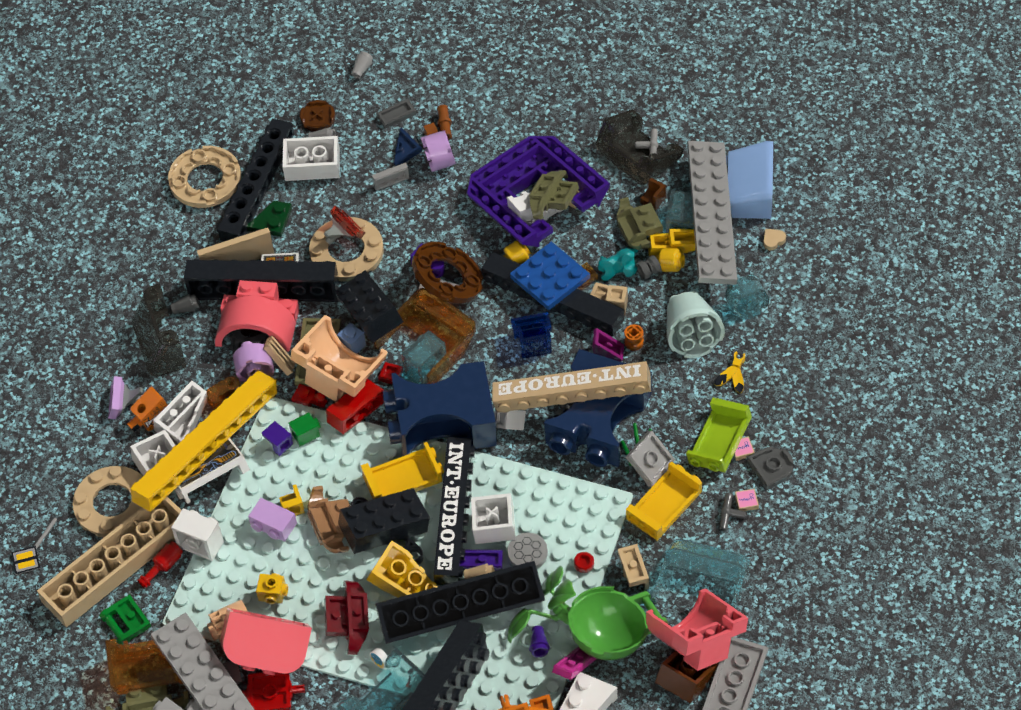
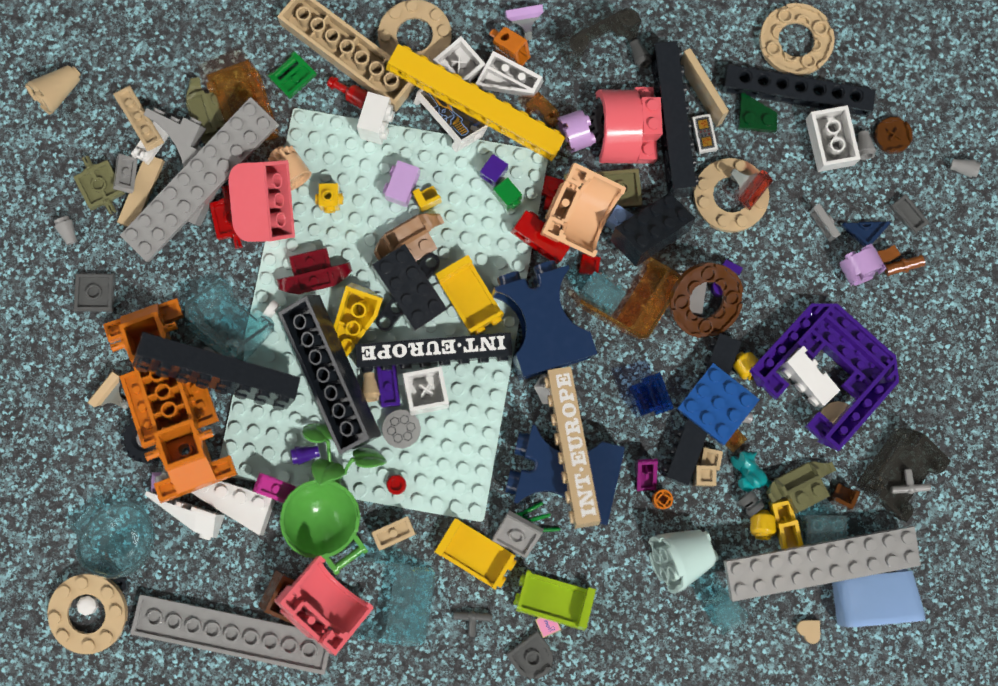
camera: 75 degrees right, 25 degrees up
tan tile [264,336,296,376] -> none
olive plate [529,170,579,220] -> none
yellow piece [715,351,745,393] -> none
bright pink tile [735,489,759,511] -> none

